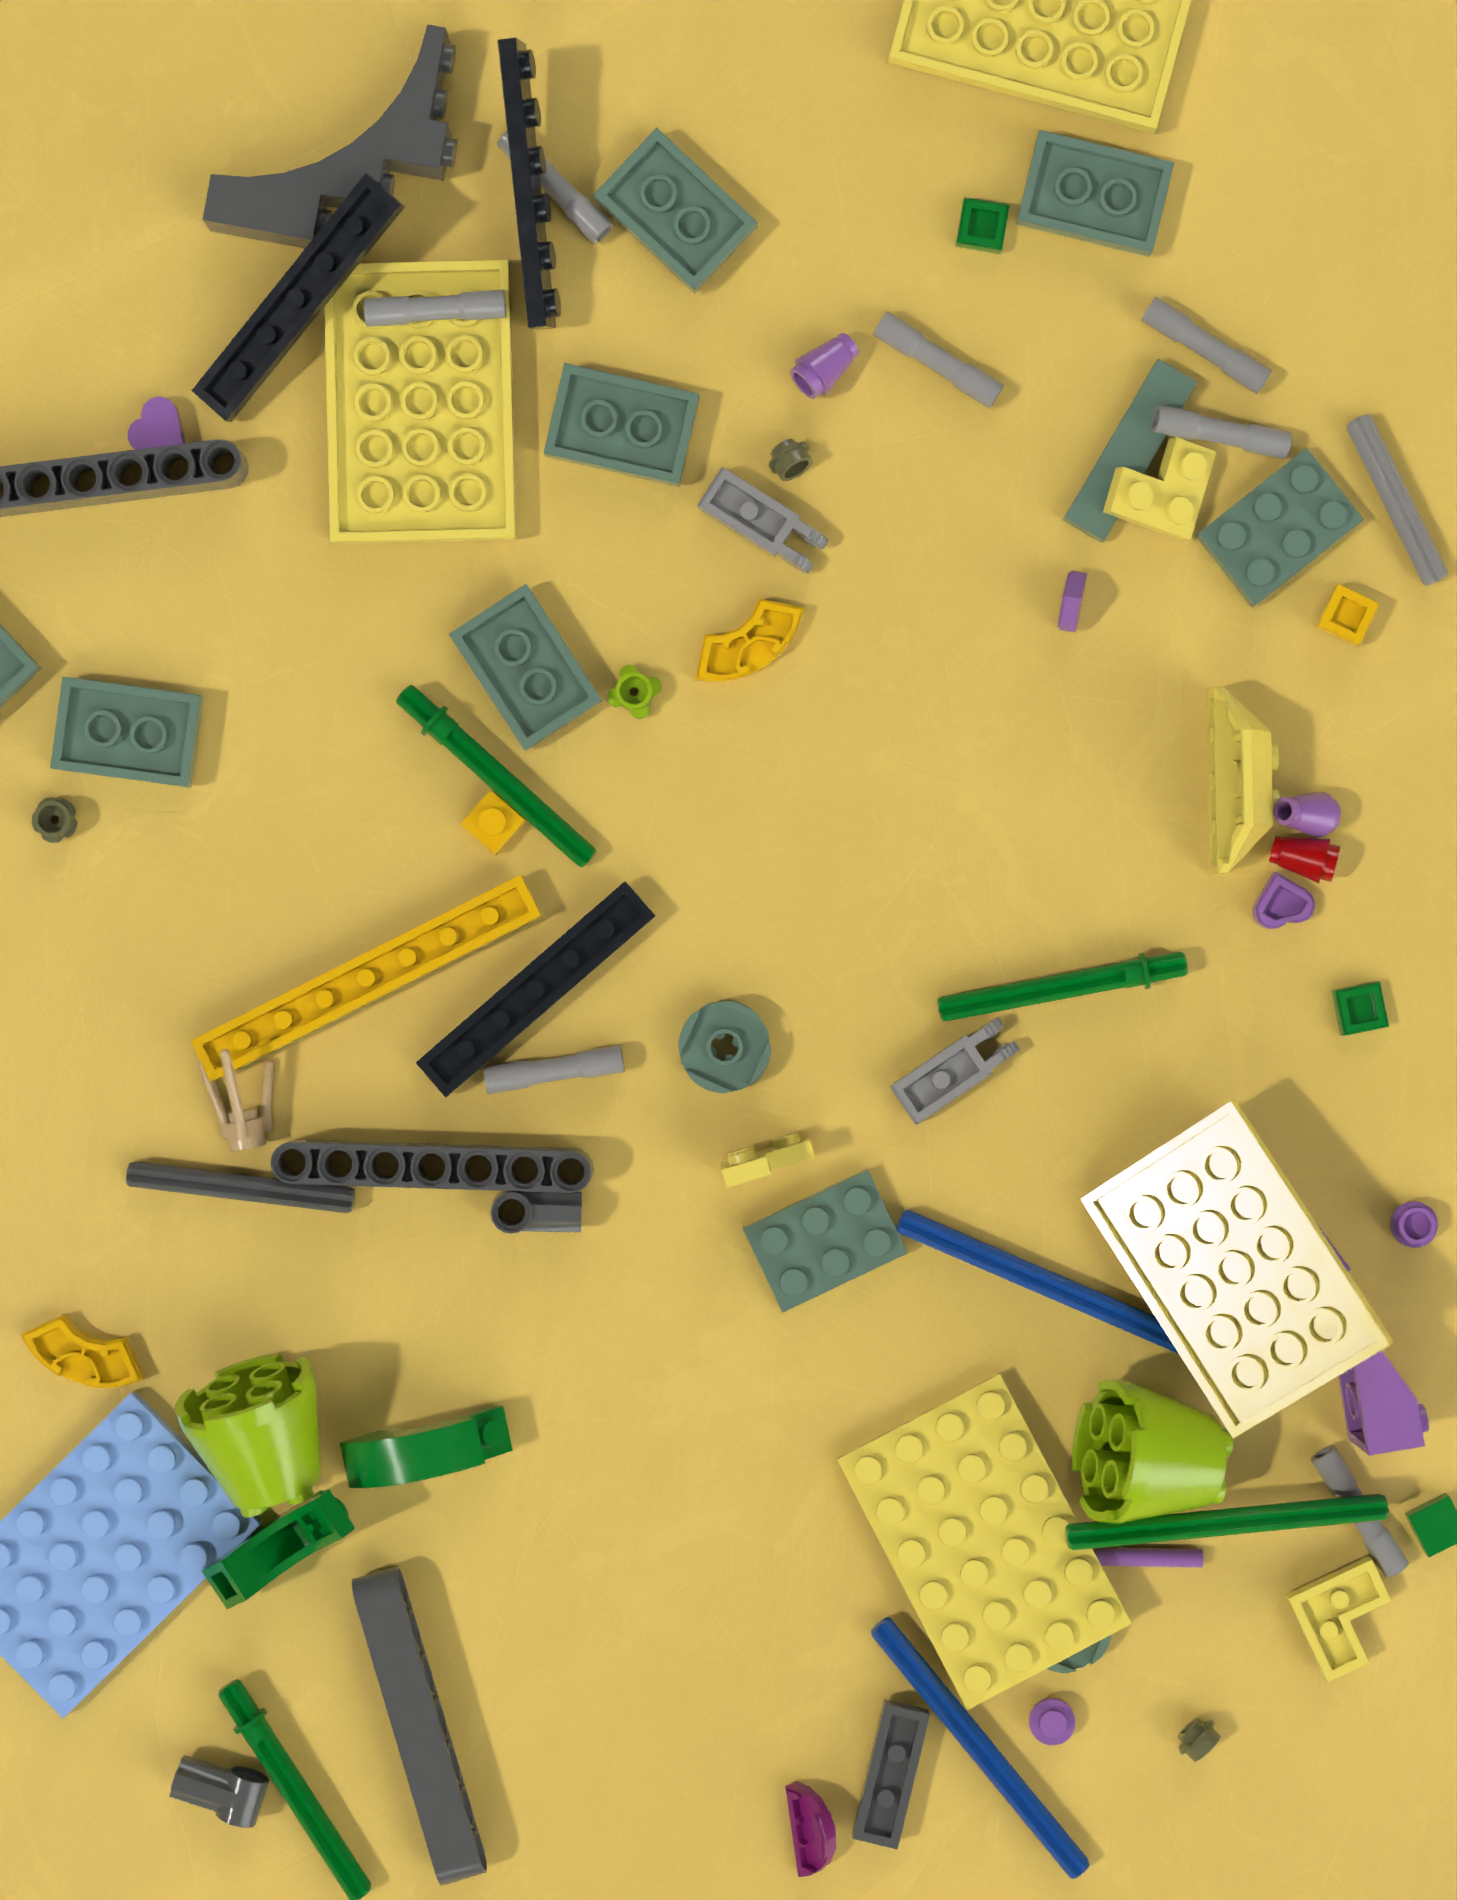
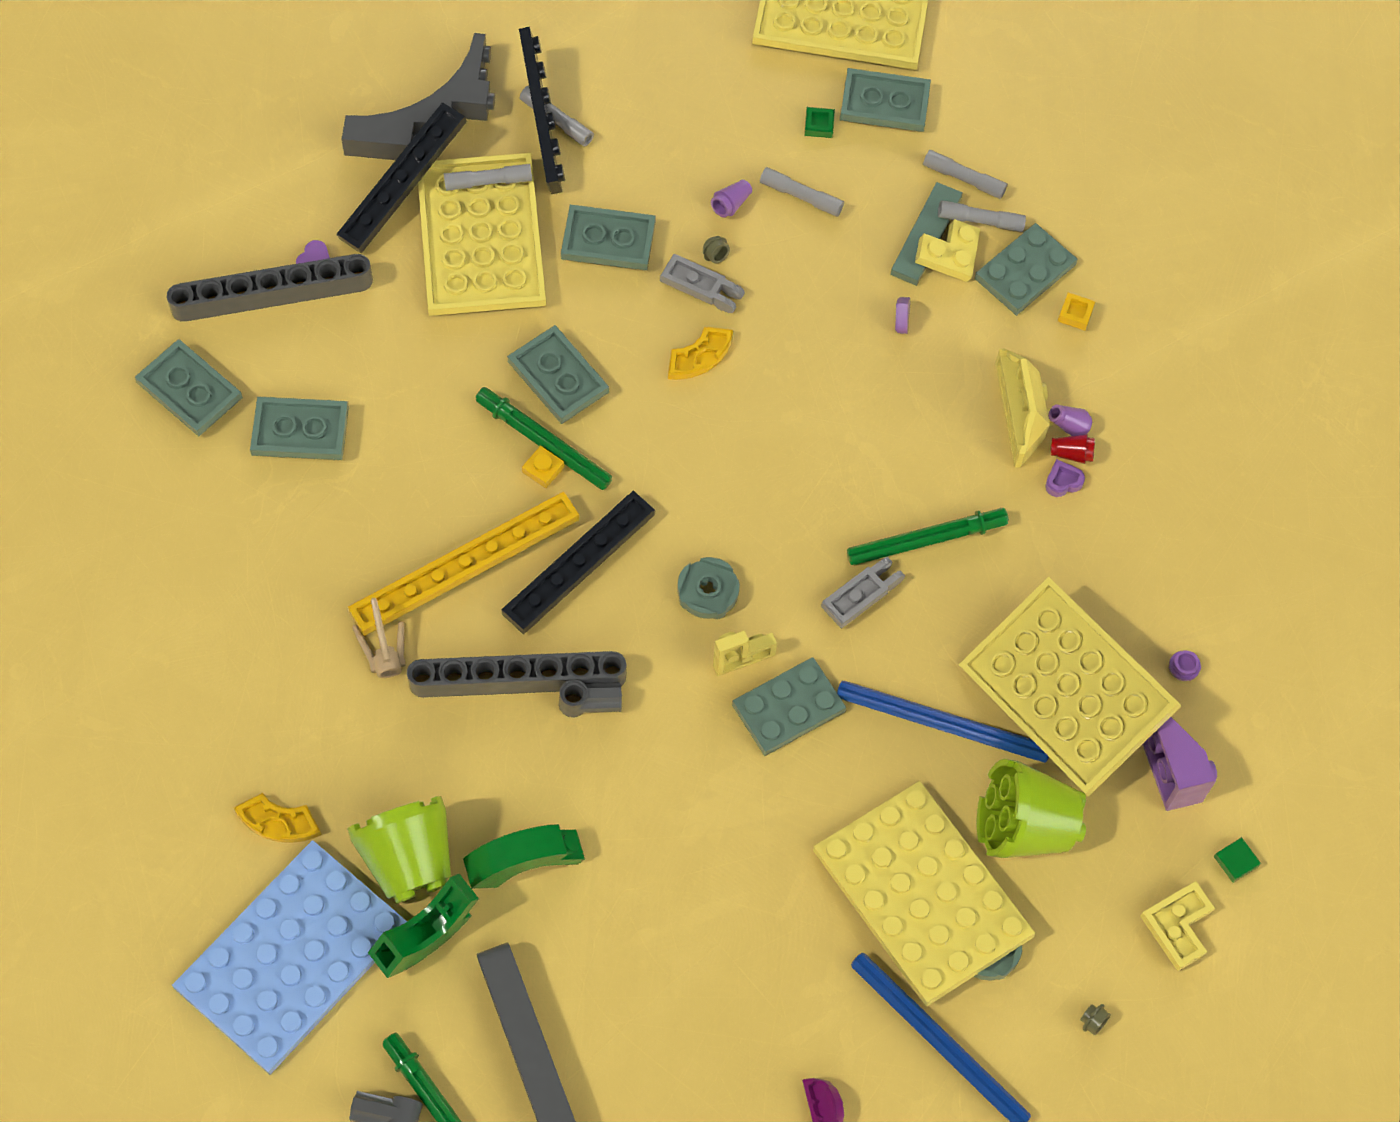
camera: 10 degrees left, 25 degrees down
olive plate [32,797,78,843] -> none
dark grey axle [126,1161,355,1213] -> none
light grey piece [484,1045,625,1094] -> none
sand green plate [593,127,758,294] -> none
lime plate [607,665,661,719] -> none
dark grey plate [852,1699,930,1850] -> none
medium lavender plate [1029,1697,1076,1745] -> none
green axle [1065,1494,1389,1550] -> none
medium lavender bar [1093,1547,1203,1568] -> none
light grey piece [1311,1445,1409,1577] -> none
green tile [1332,981,1389,1036] -> none
light grey axle [1347,414,1448,586] -> none

